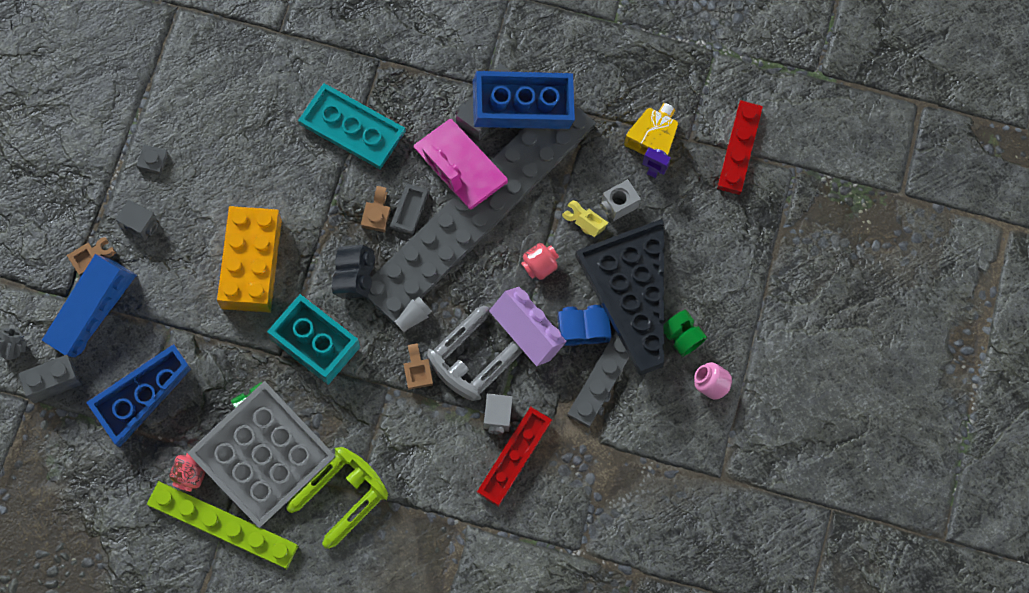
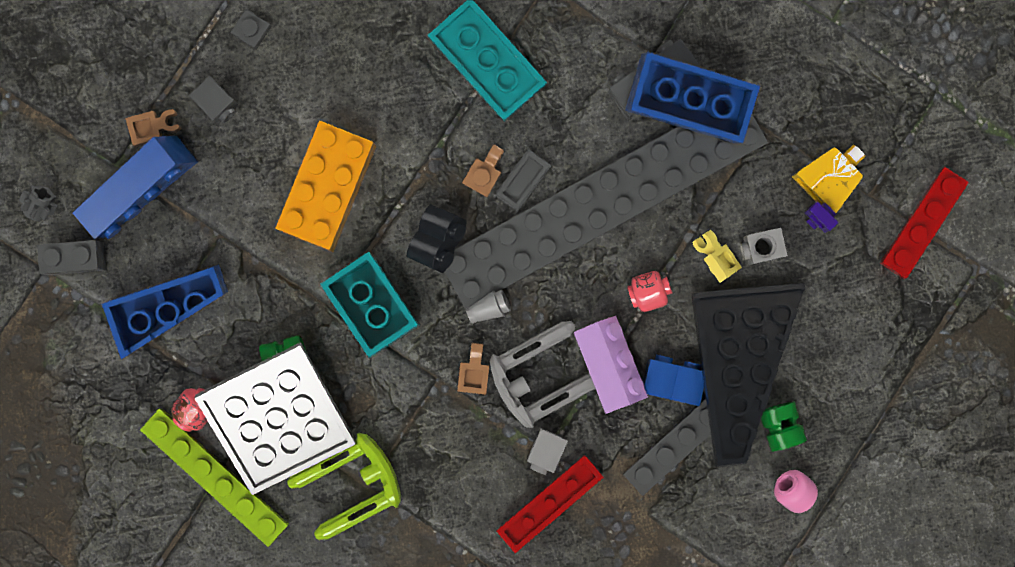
camera: 25 degrees right, 15 degrees up
dark pink bracket [414,119,508,210] -> none

